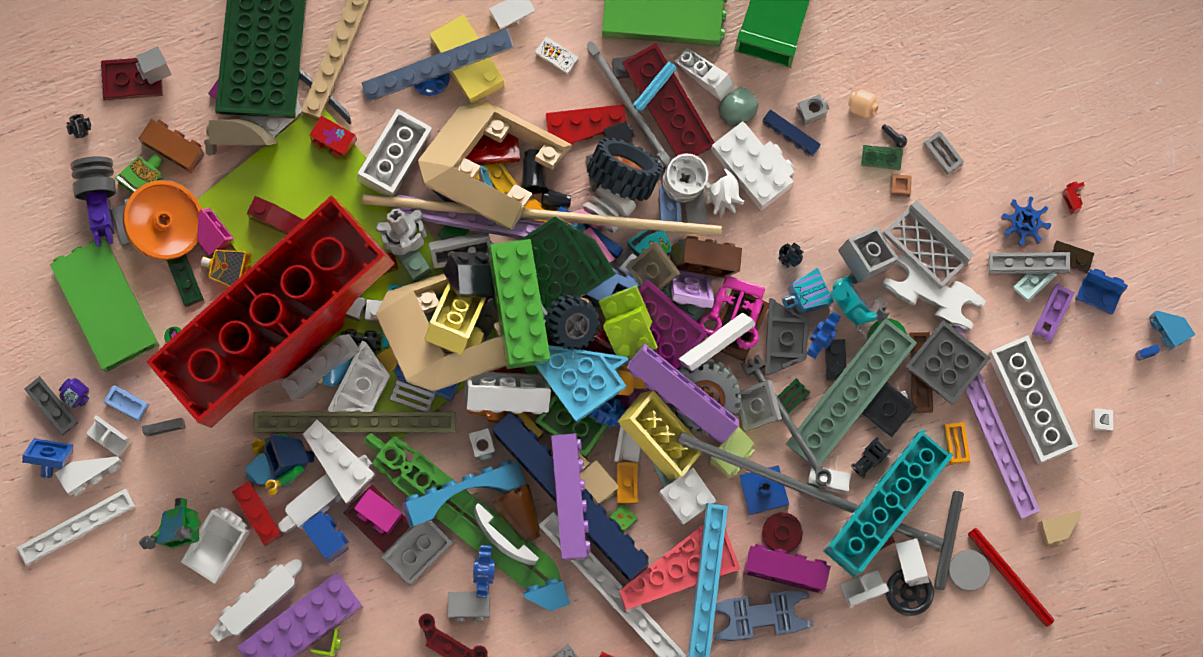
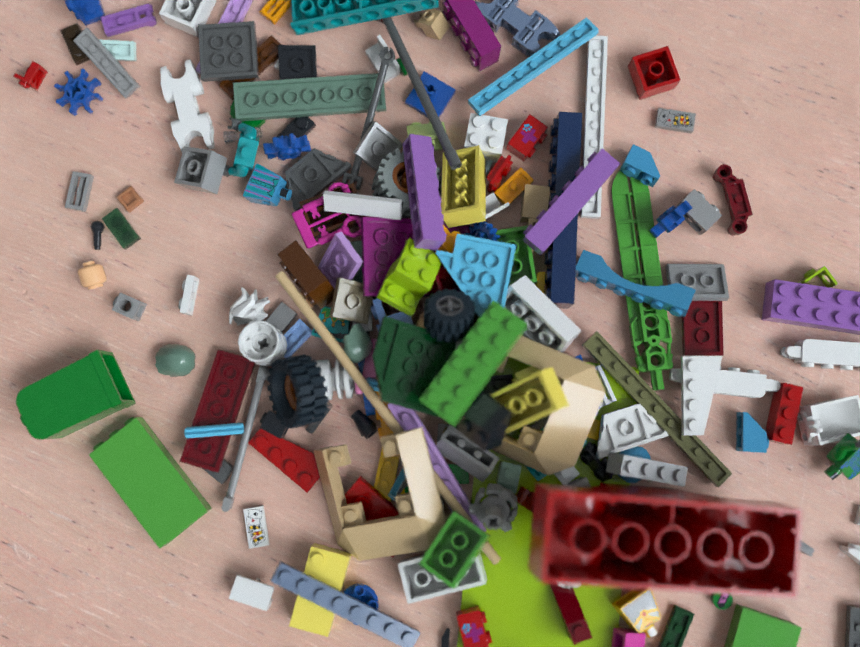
camera: 130 degrees left, 5 degrees up
dark purple head [59,378,89,408] -> none
white panel [86,415,132,458] -> none
light blue plate [104,385,149,422] -> none
dark blue torso [252,433,315,495] -> none
blue brick [302,511,349,563] -> none
dark pink brick [354,489,403,535] -> none
white brick [469,428,496,462] -> none
white slope [474,503,539,565] -> none
reddish brown cone [492,483,541,544] -> none
black plant [521,149,548,194] -> none
bright green slope [609,504,638,533] -> none
coral wing [618,524,740,611] -> none
white slope [674,48,734,101] -> none
white brick [711,121,794,211] -> none
dark blue piece [762,109,821,157] -> none
dark red tile [762,512,803,552] -> none
dark green tile [777,378,811,421] -> none
black gear [778,242,804,268] -> none
black connector [851,437,891,478] -> none
light grey fence [882,200,974,289] -> none
none -> sand green hair [344,323,372,363]
none -> tan brick [413,9,450,41]
none -> bright green brick [419,511,491,589]
none -> red piece [486,155,513,194]
none -> red brick [506,114,548,162]

